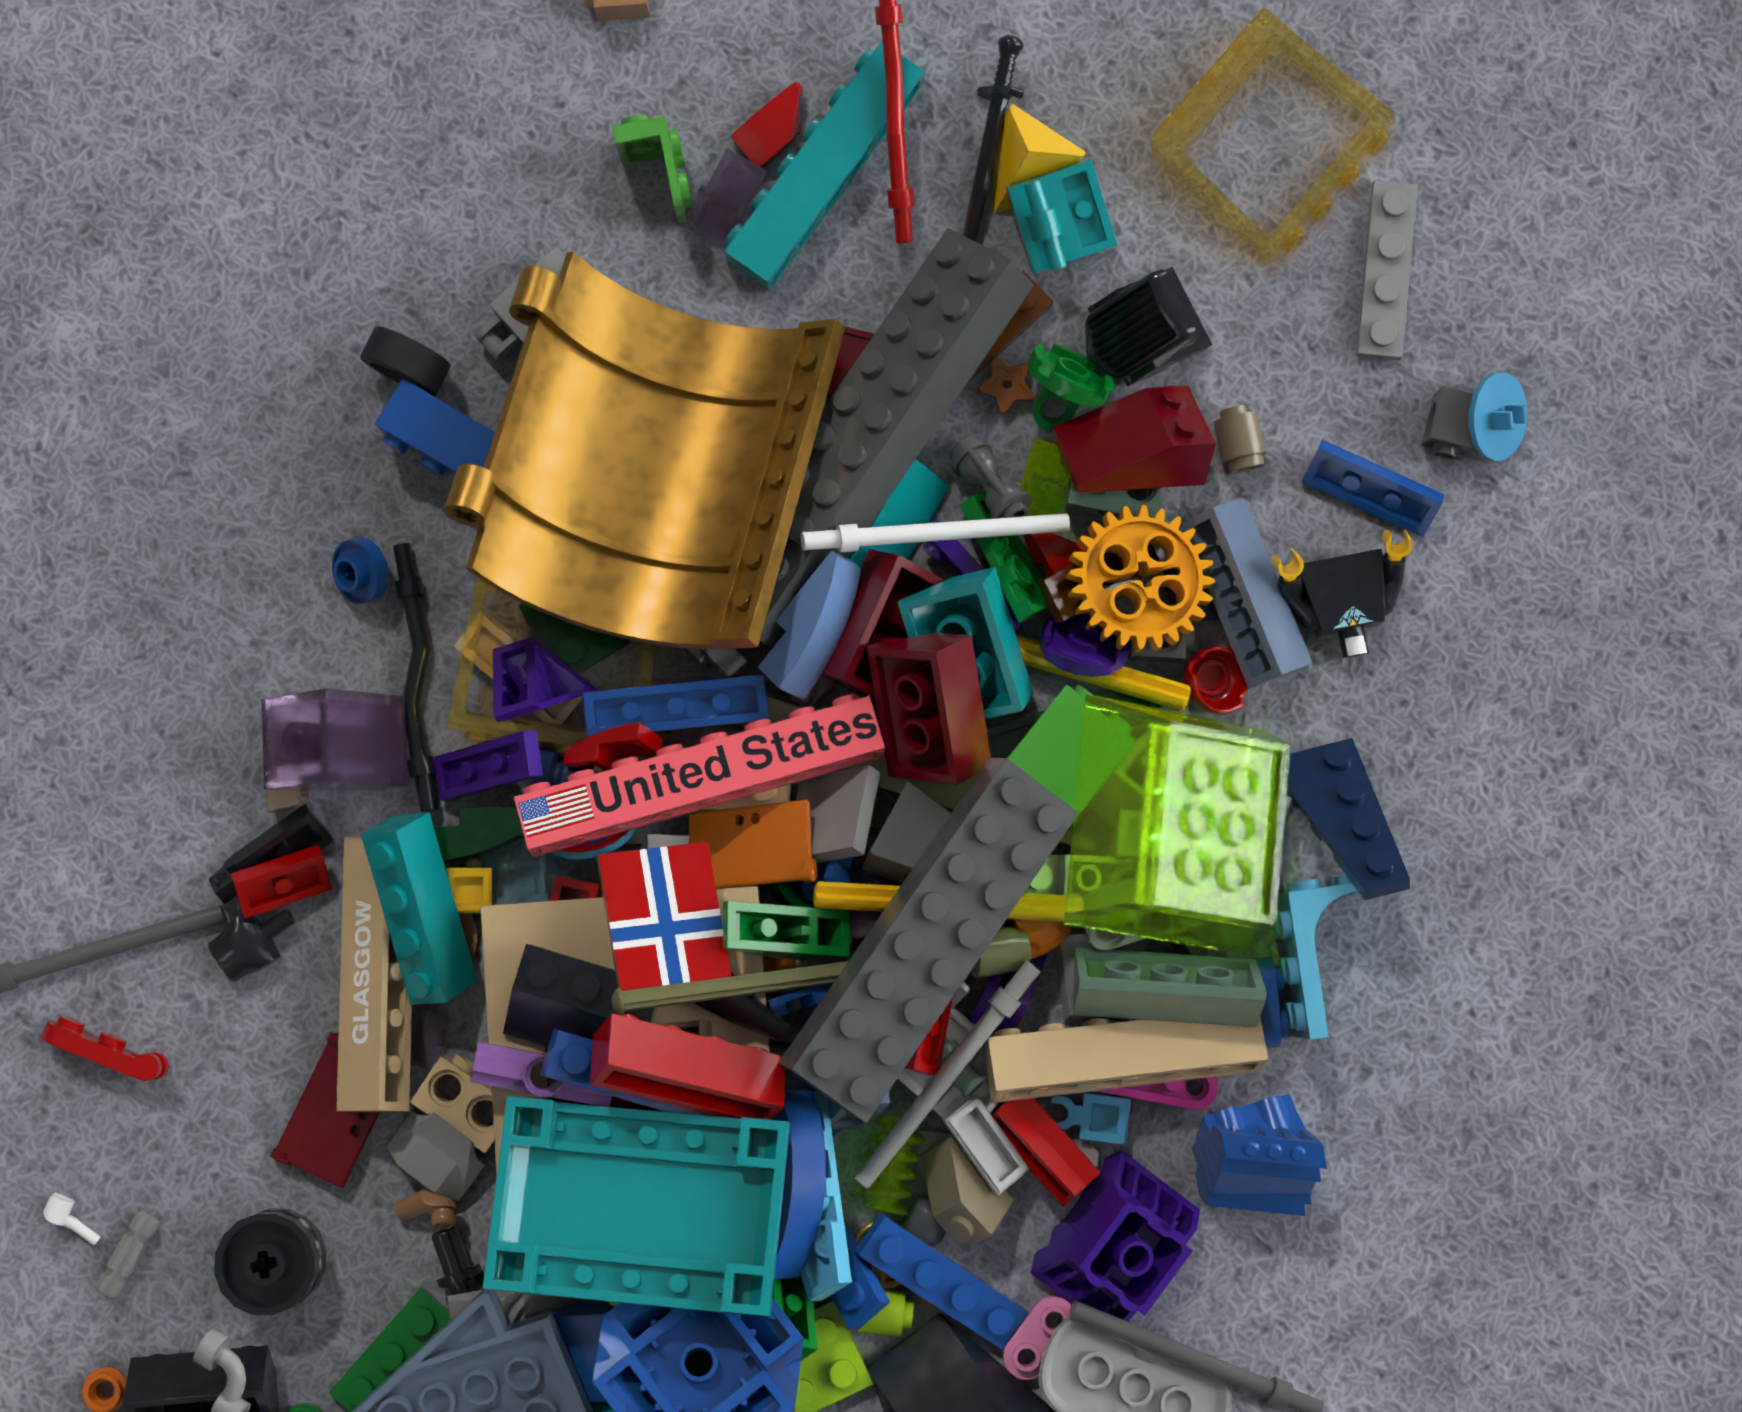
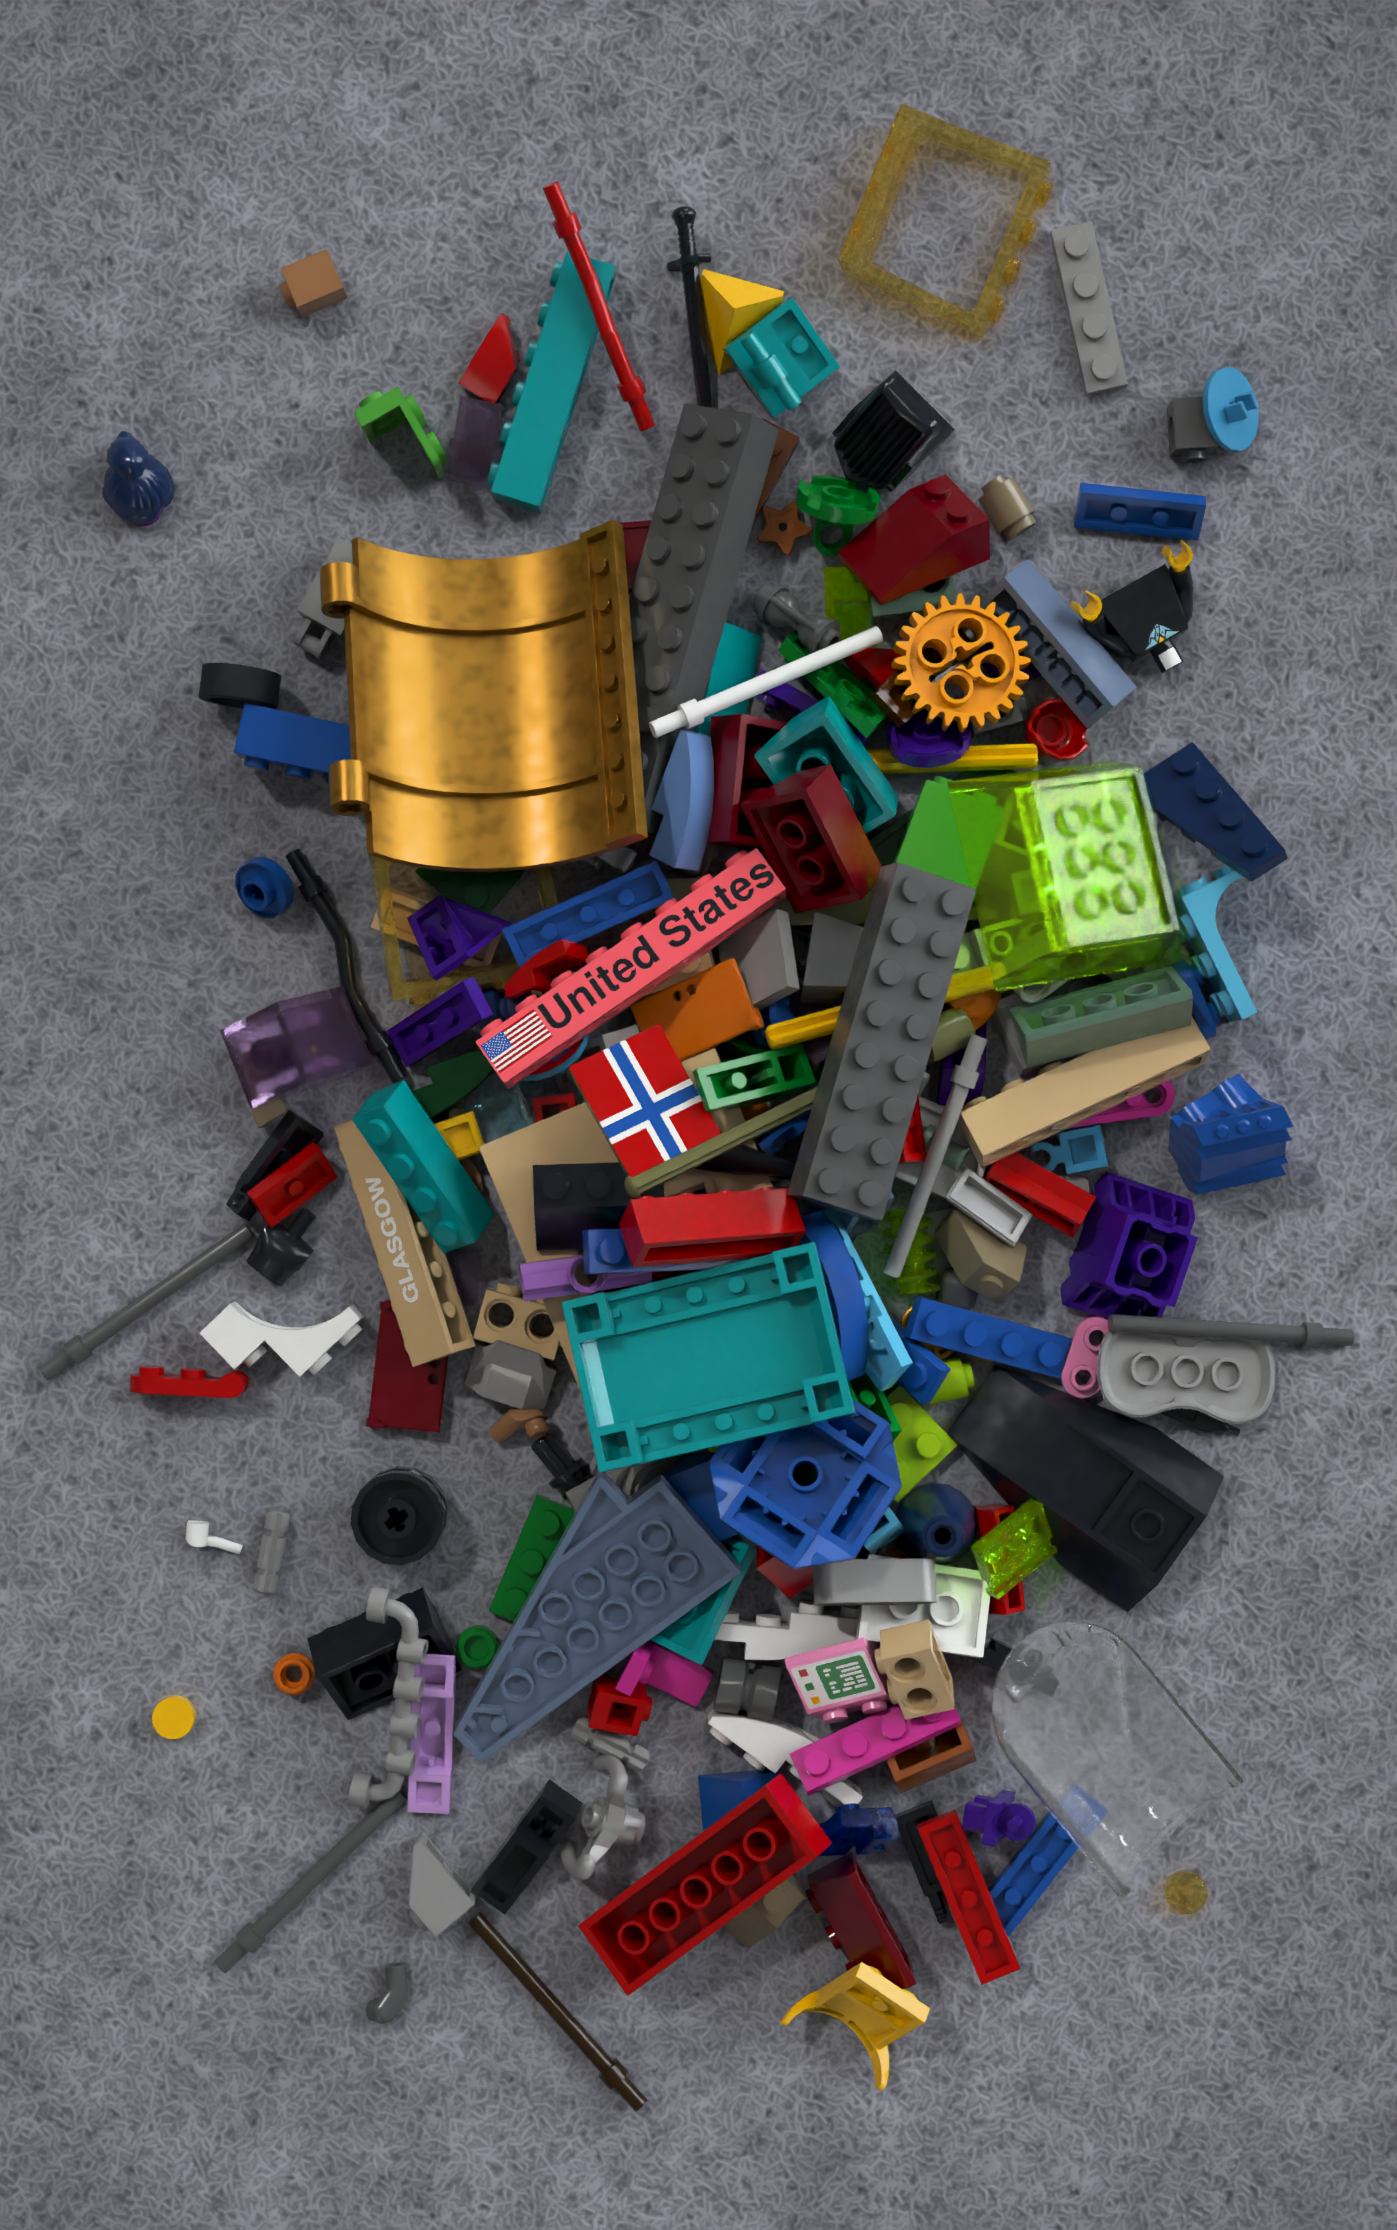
camera: 15 degrees left, 5 degrees up
none -> dark blue hair [102,431,174,526]
none -> white arch [200,1302,365,1377]

